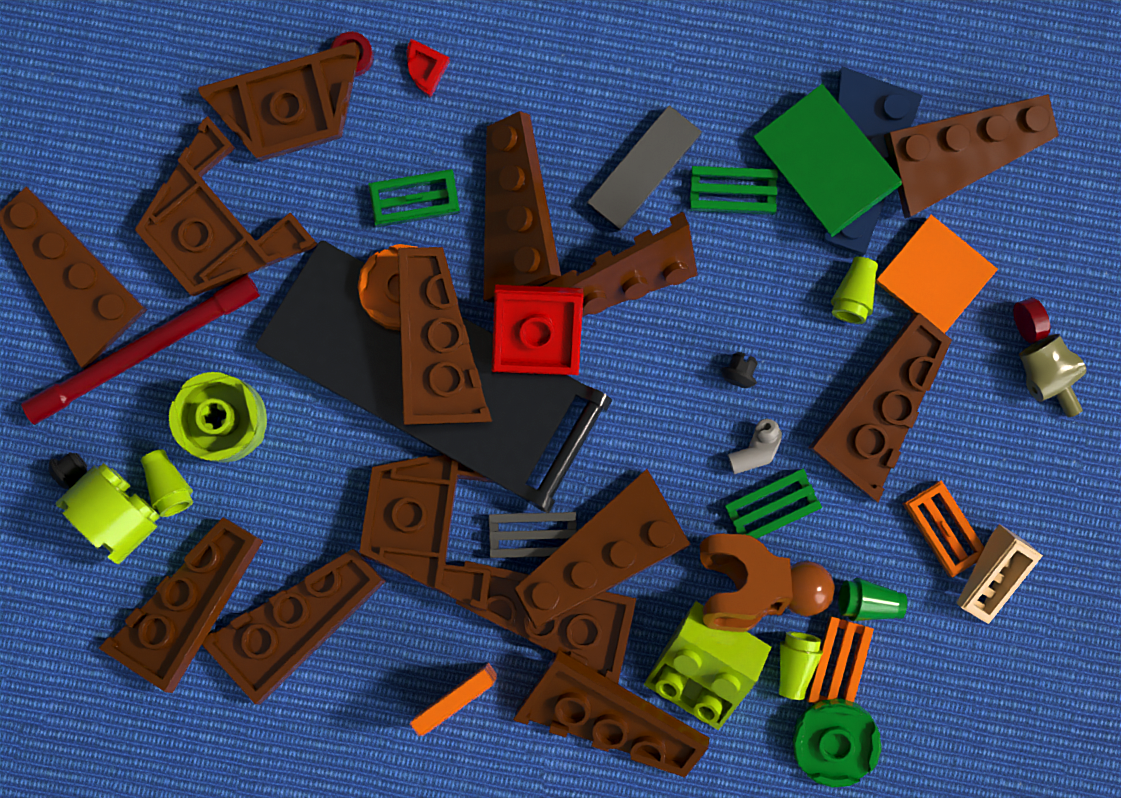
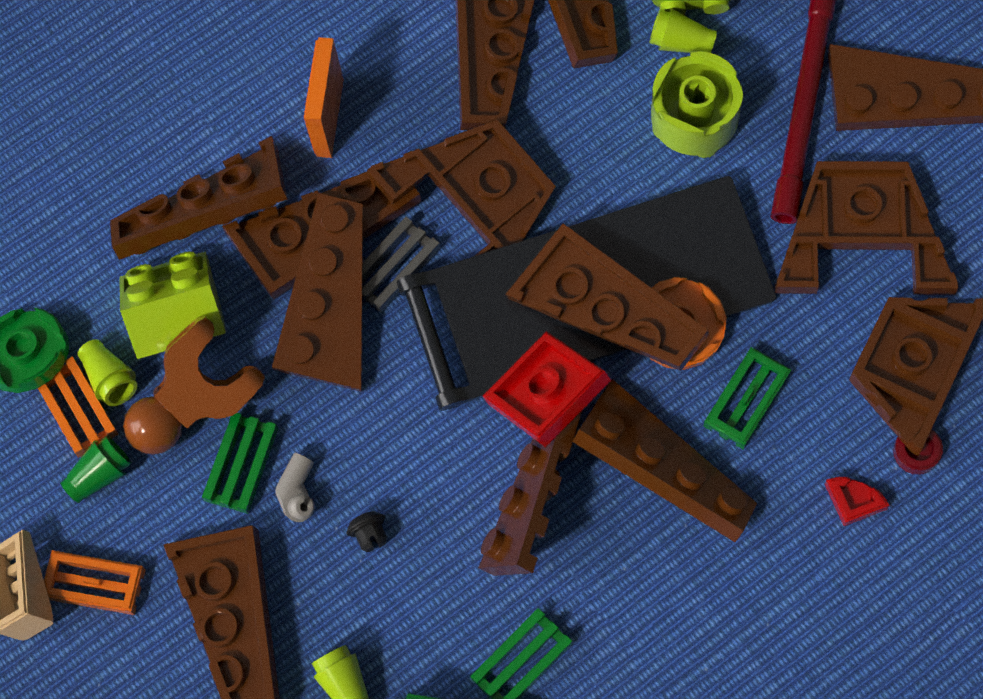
camera: 135 degrees right, 15 degrees down
dark grey tile [587,105,702,232] -> none

